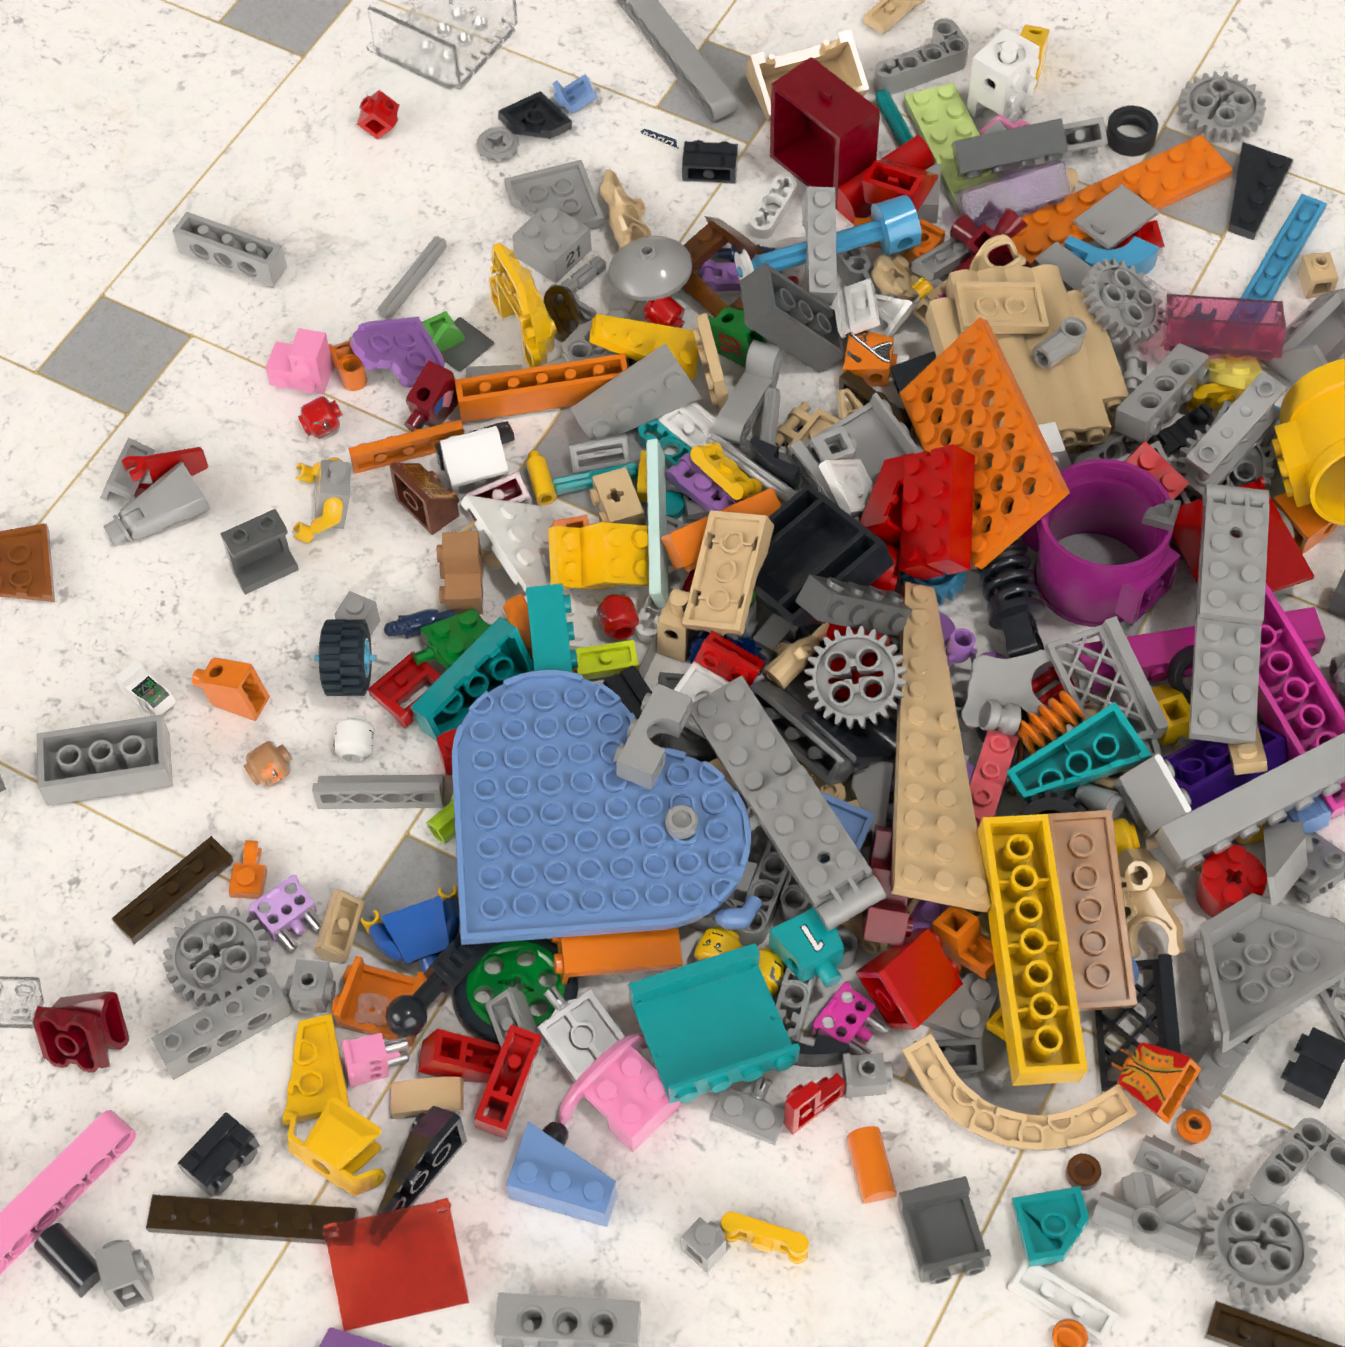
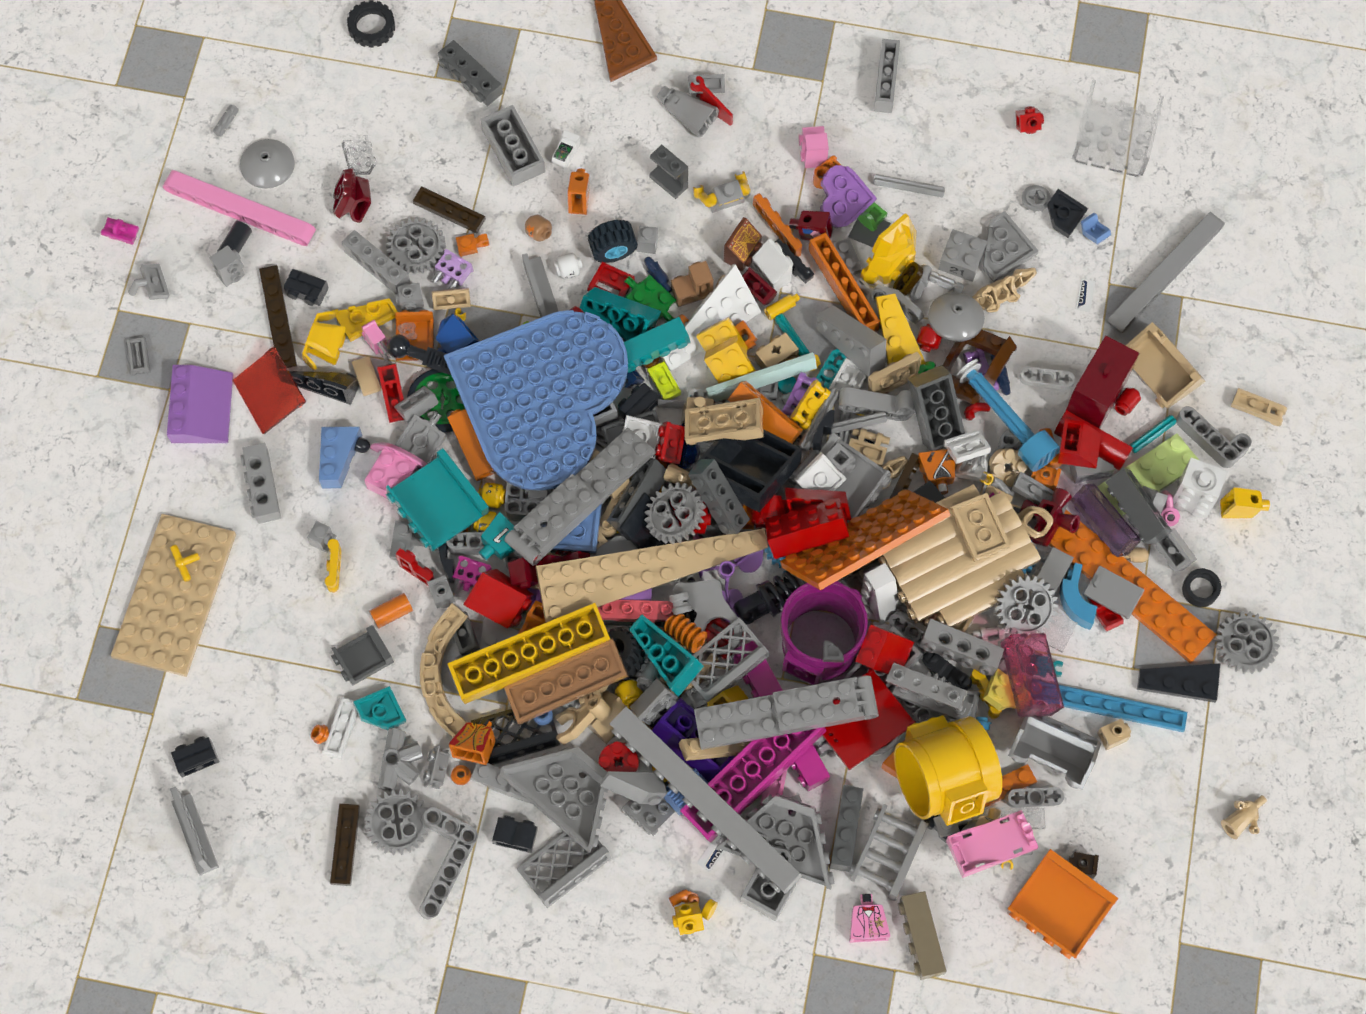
camera: 70 degrees right, 10 degrees up
red head [298,396,343,439] -> none
red slope [474,1024,542,1139] -> none
light grey tile [568,434,631,474] -> none
red head [596,594,640,640] -> none
light grey arch [613,683,692,790] -> none
light grey tile [665,805,698,839] -> none
black brick [682,140,738,184] -> none
medium blue arm [715,895,763,930] -> none
light grey arch [802,186,837,306] -> none
light grey piece [1032,317,1087,369] -> none
reddish brown tile [1065,1153,1102,1191] -> none

